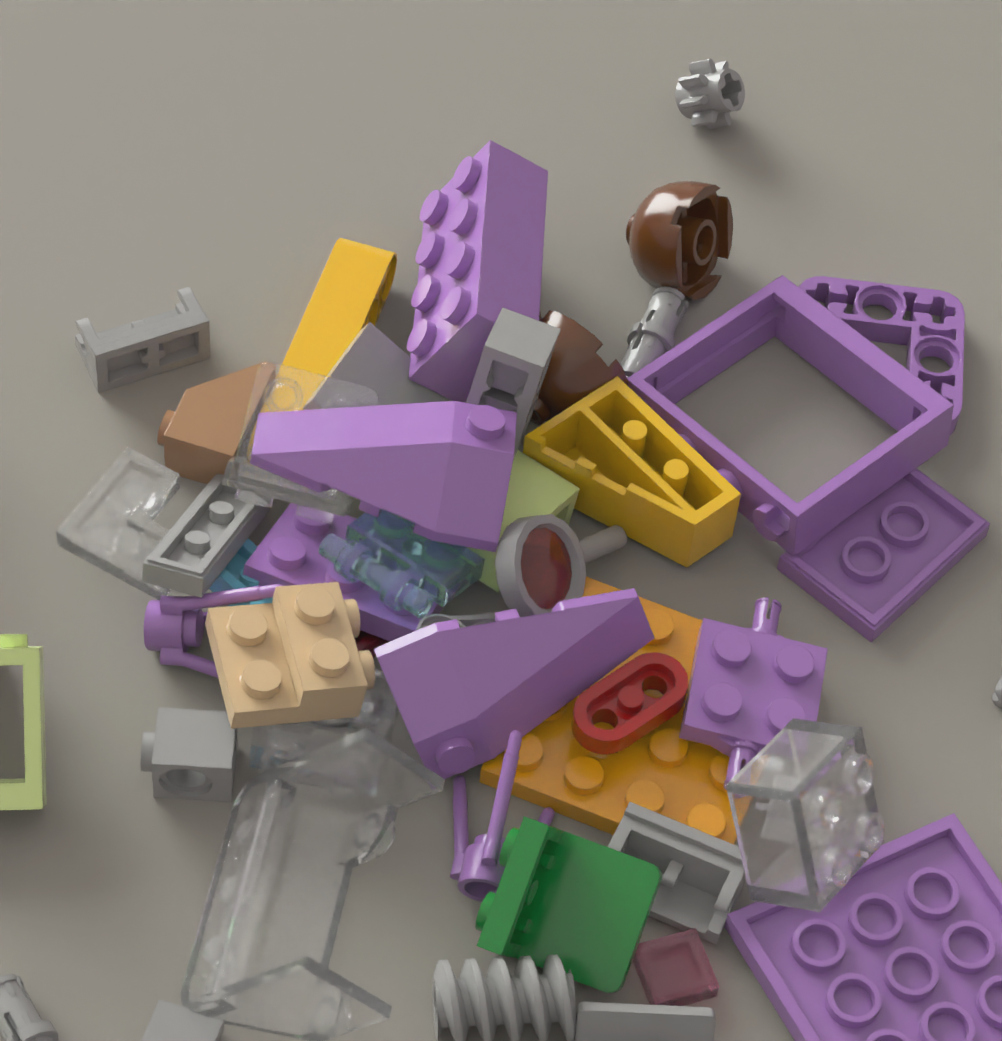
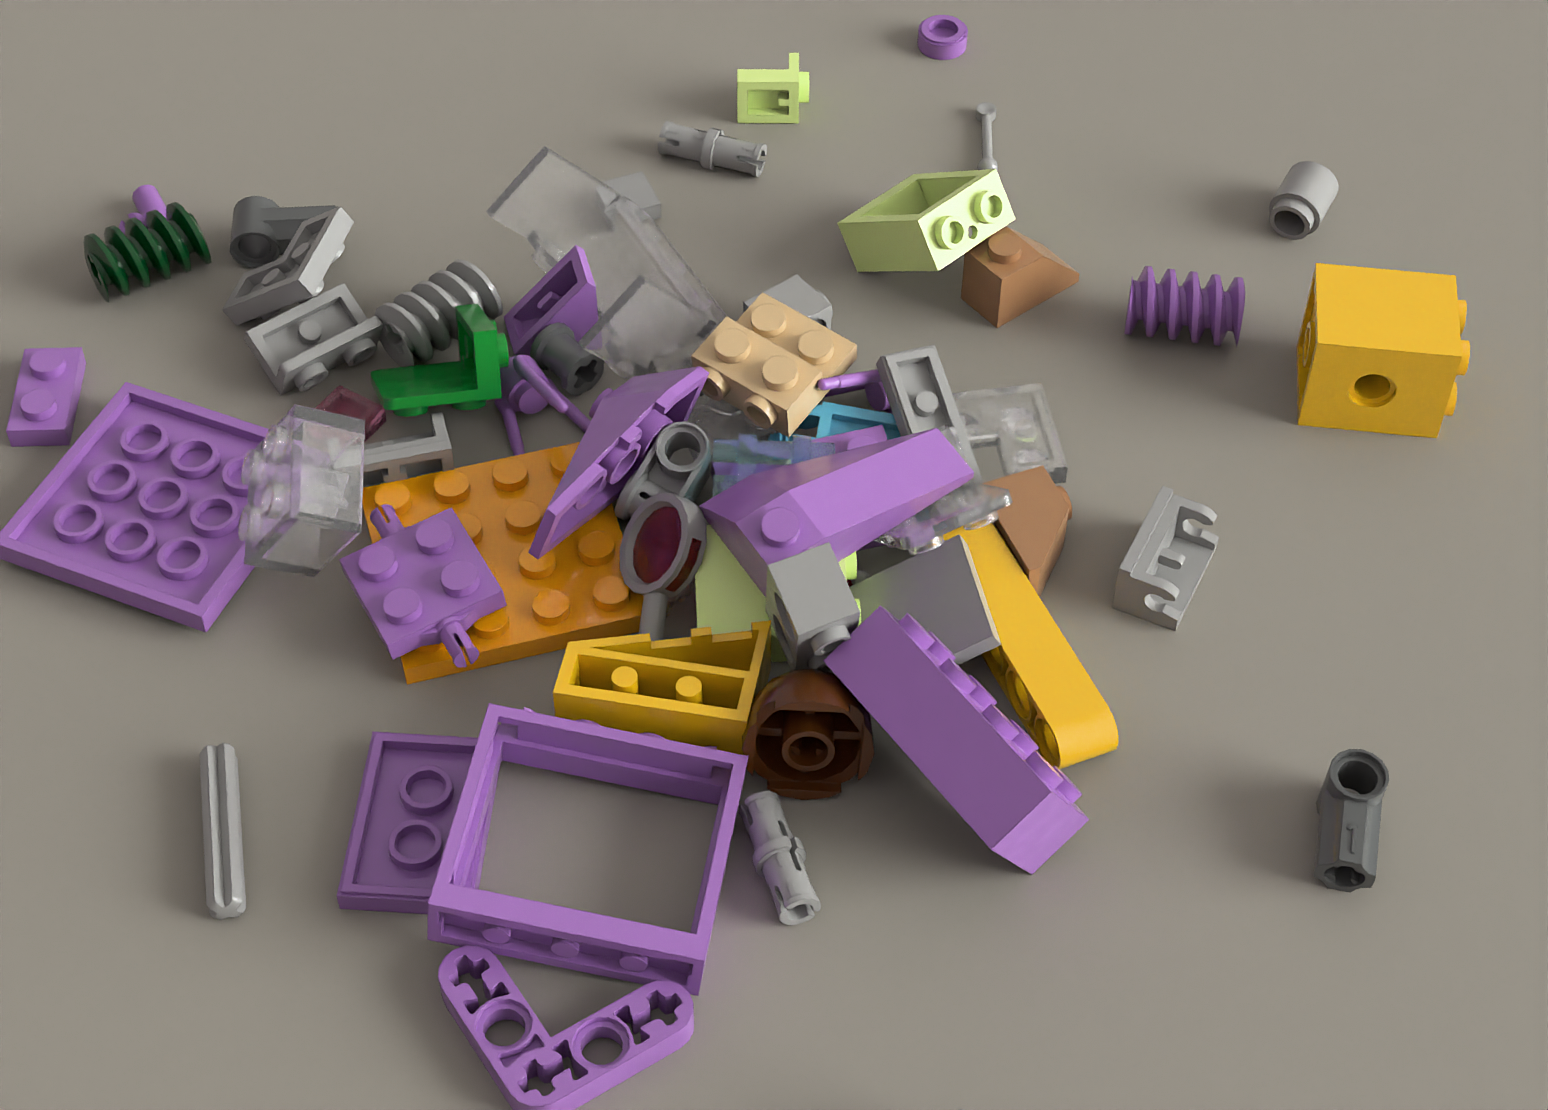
camera: 145 degrees right, 5 degrees down
red plate [571,652,688,755] -> none
reddish brown cylinder [626,181,733,300] -> none
none -> medium lavender slope [504,245,600,356]
none -> dark grey bush [530,322,605,396]
none -> dark grey piece [1313,749,1389,893]

